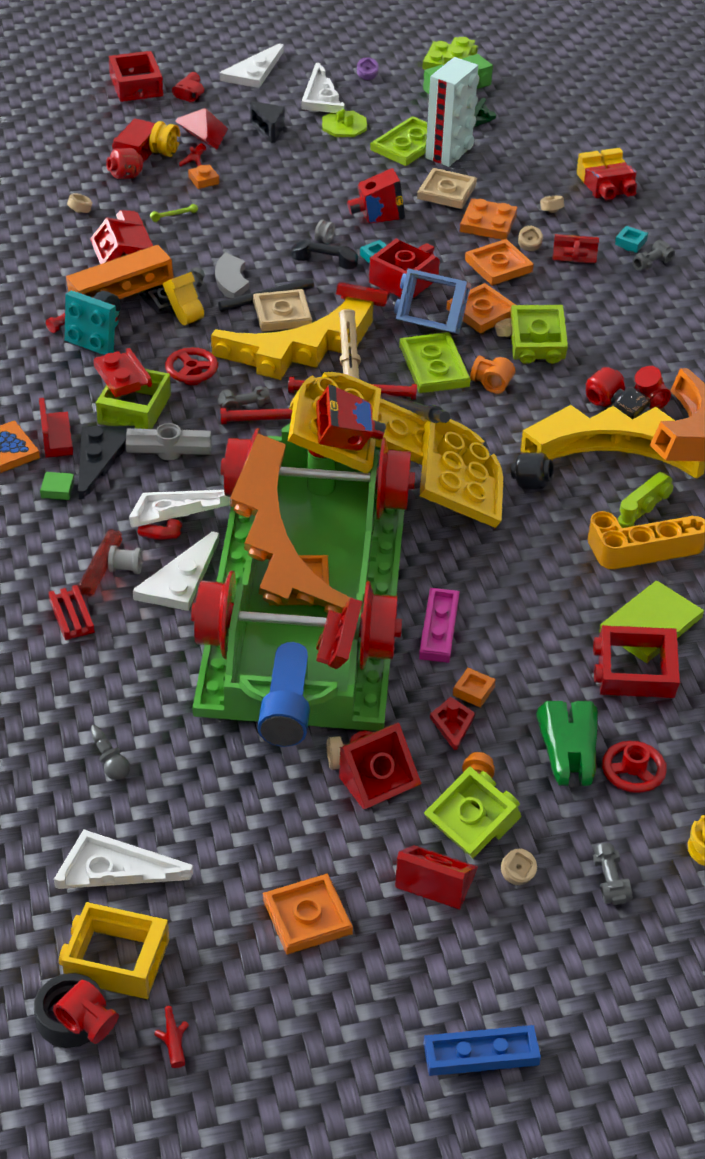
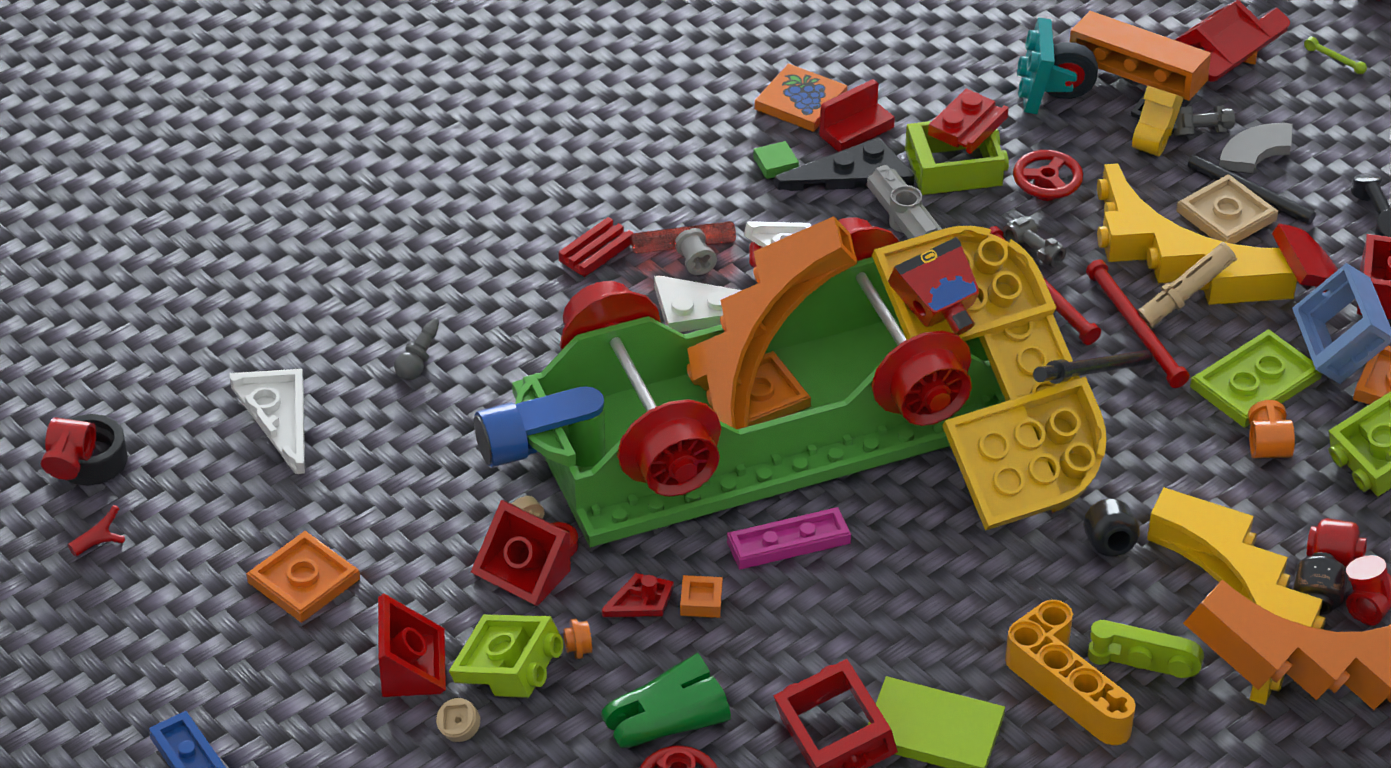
camera: 65 degrees right, 0 degrees up
yellow window [59,902,169,999] -> none
red slope [316,597,363,669] -> none

